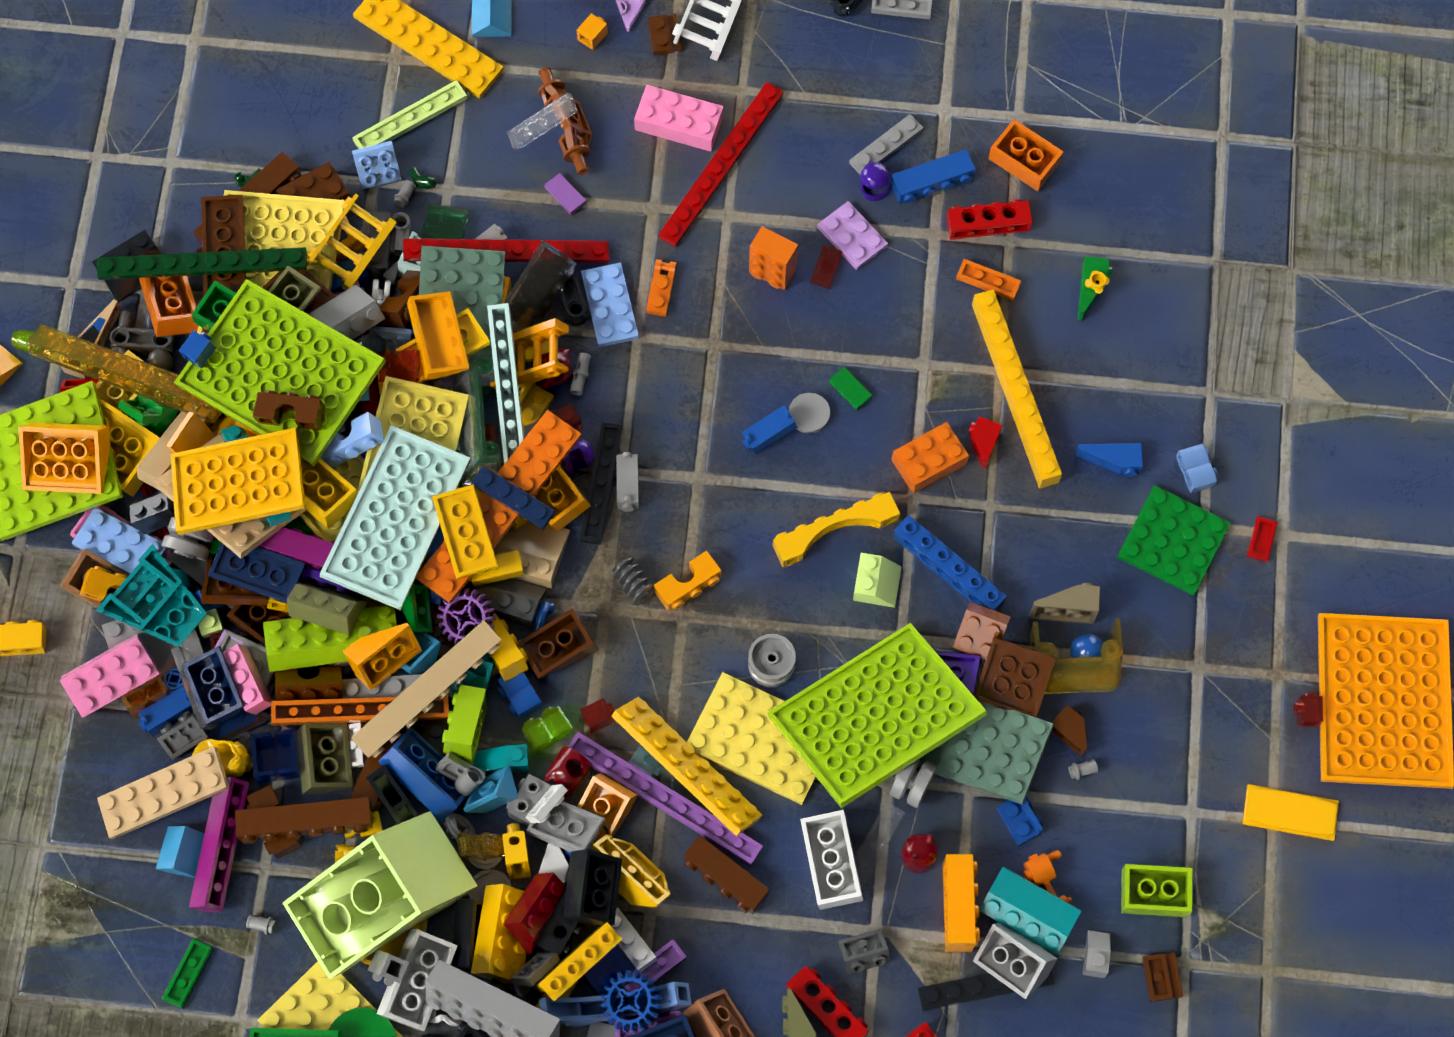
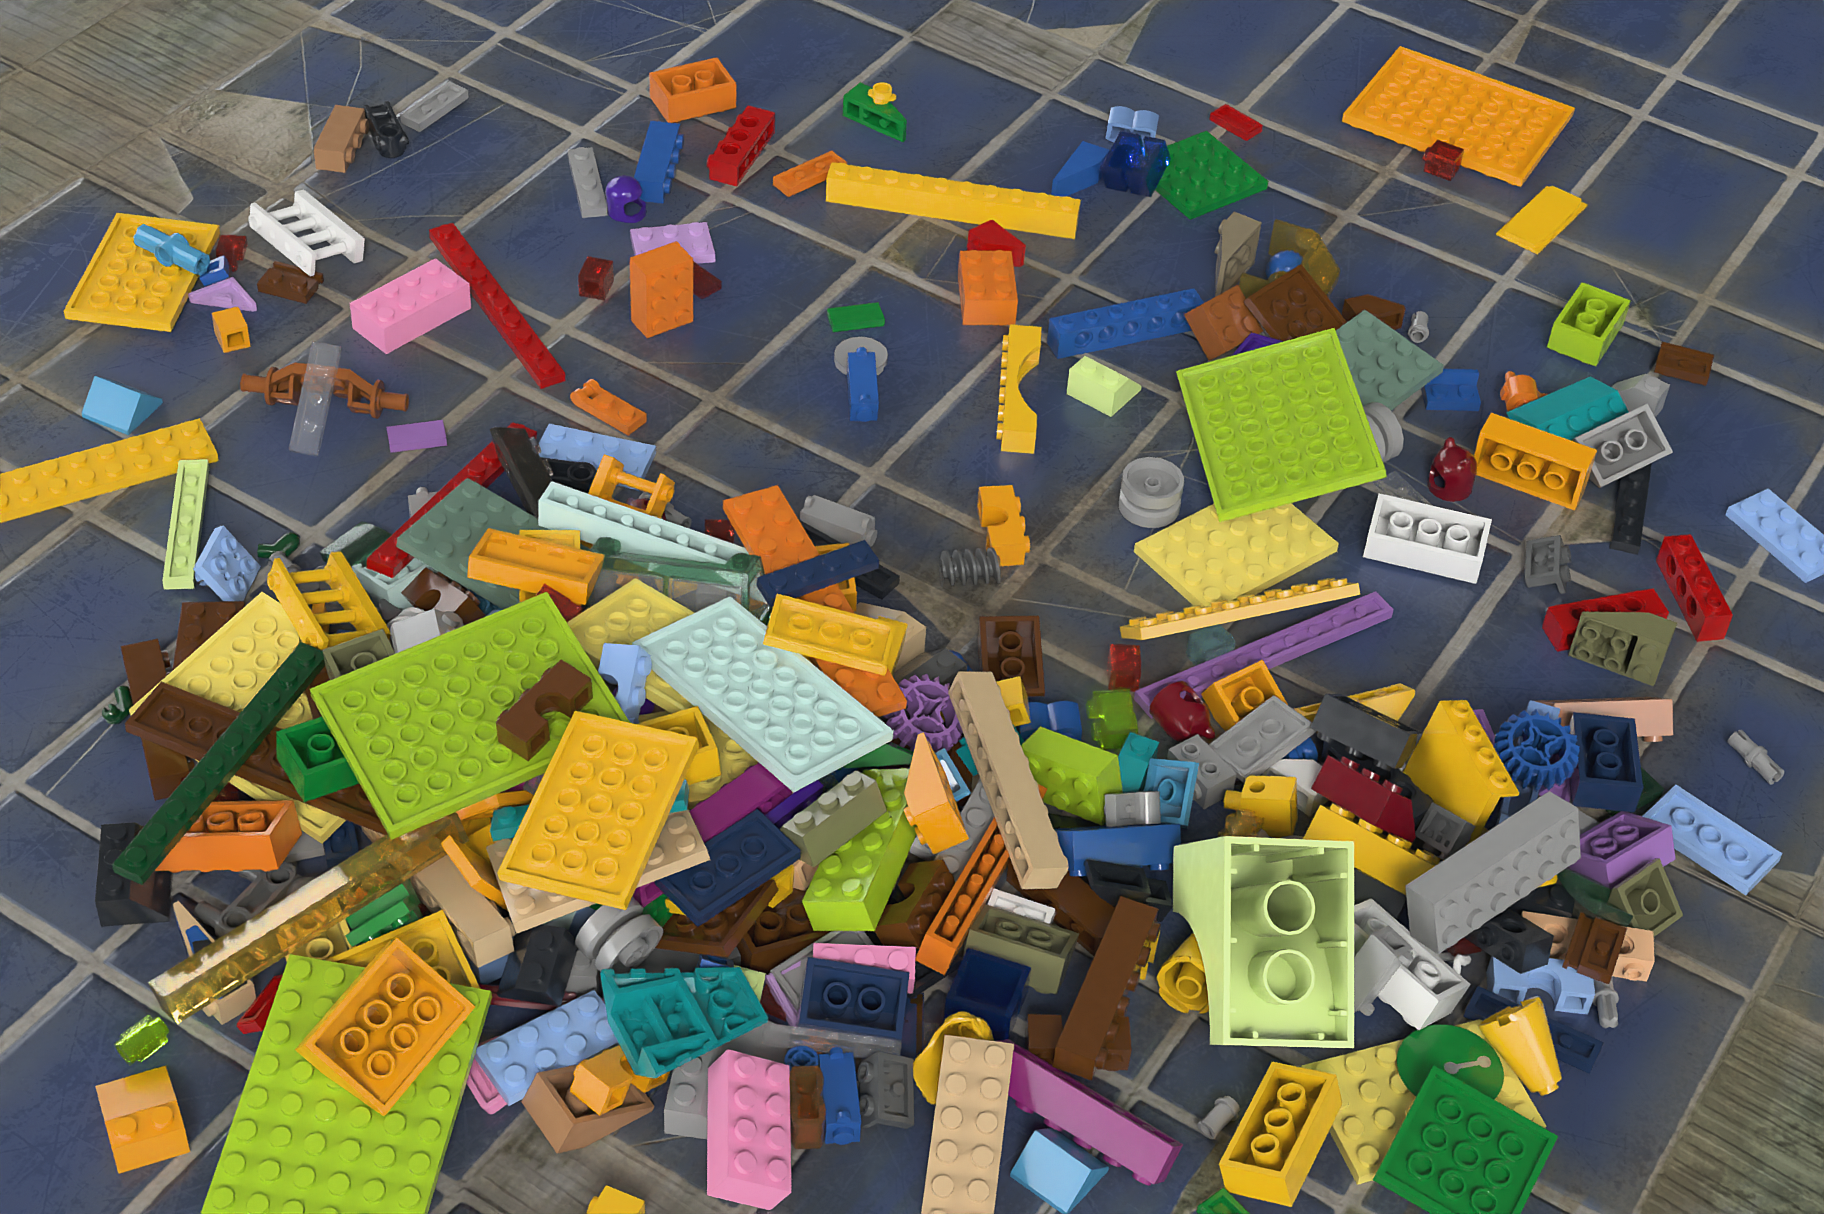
camera: 65 degrees left, 25 degrees down
blue brick [179,330,216,368] -> none
white plate [525,784,568,823] -> none
reddish brown brick [683,835,769,915] -> none
none -> clear red brick [578,256,614,300]
none -> clear blue piece [1100,131,1171,197]
none -> yellow brick [1219,1062,1342,1207]

